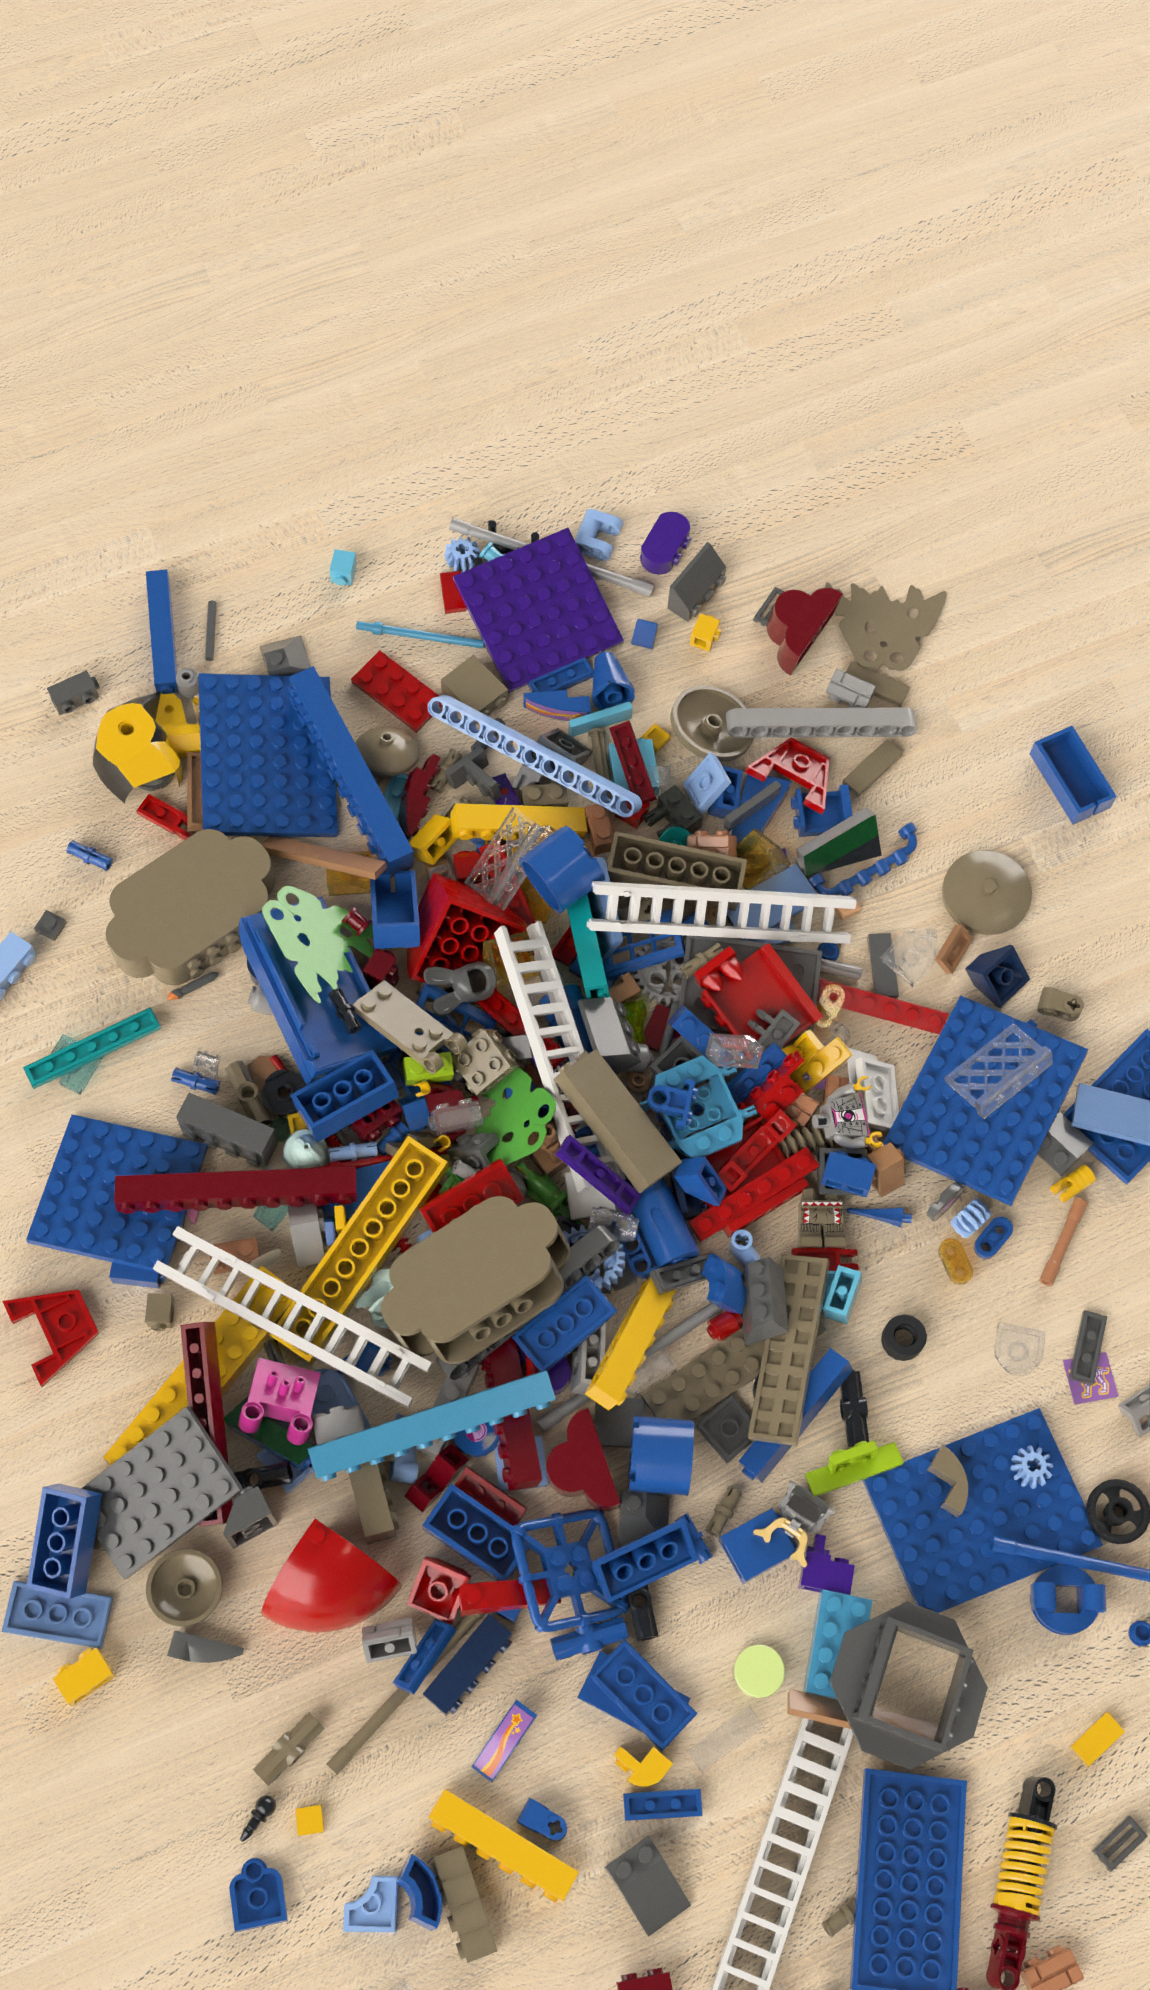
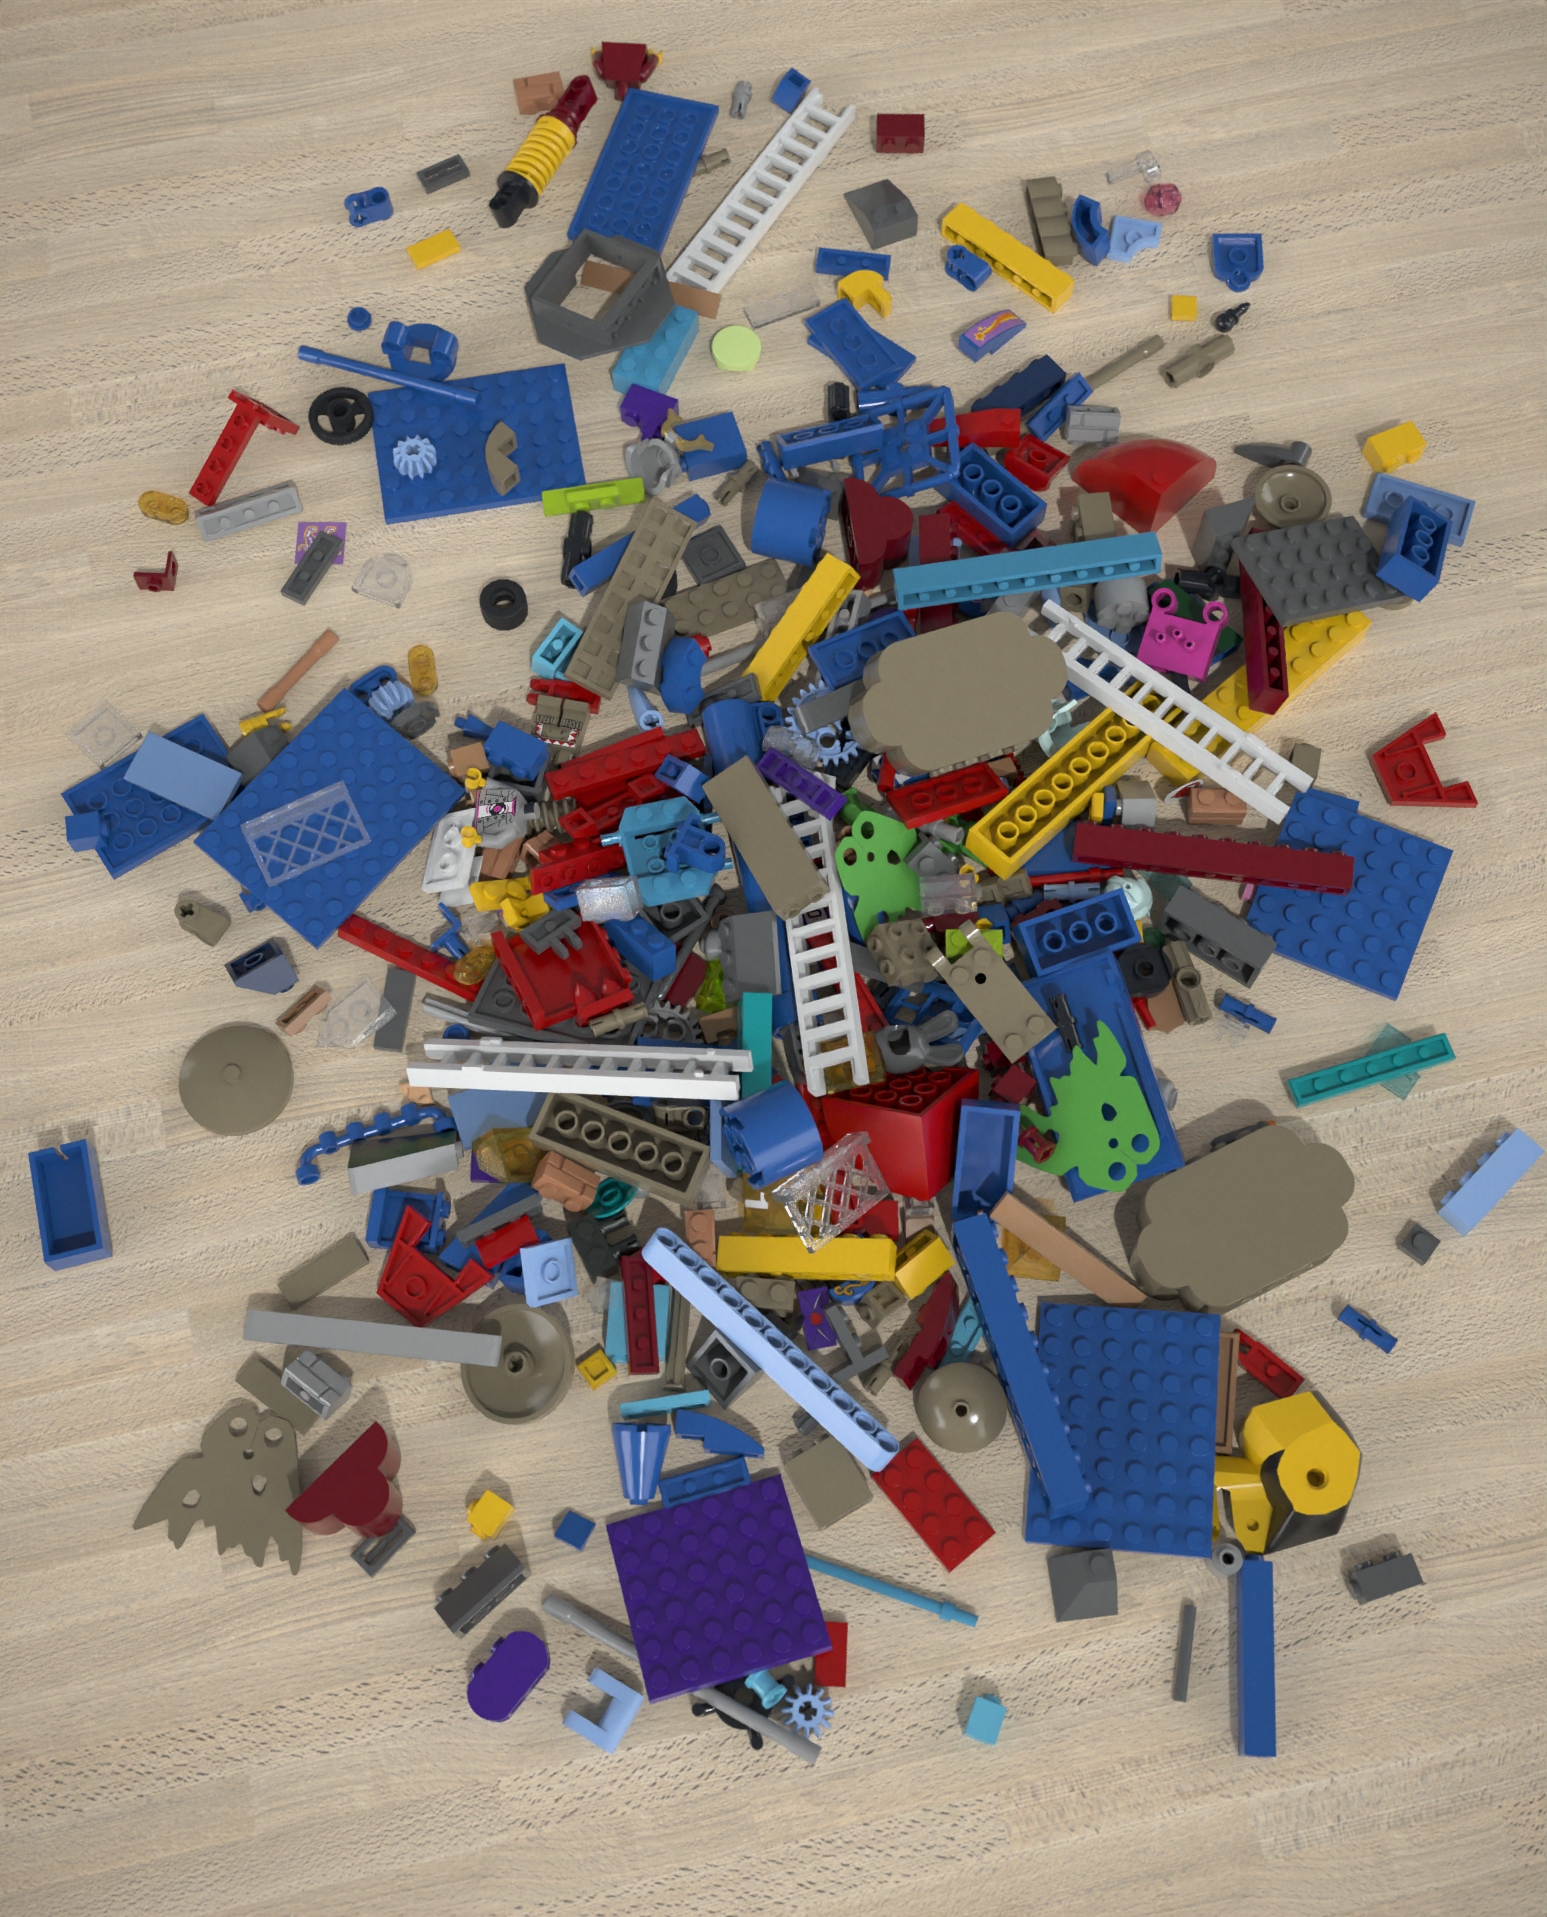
camera: 165 degrees left, 0 degrees up
none -> blue bracket [431,902,474,965]
none -> red tile [475,1215,540,1269]
none -> clear pink head [1144,182,1182,217]

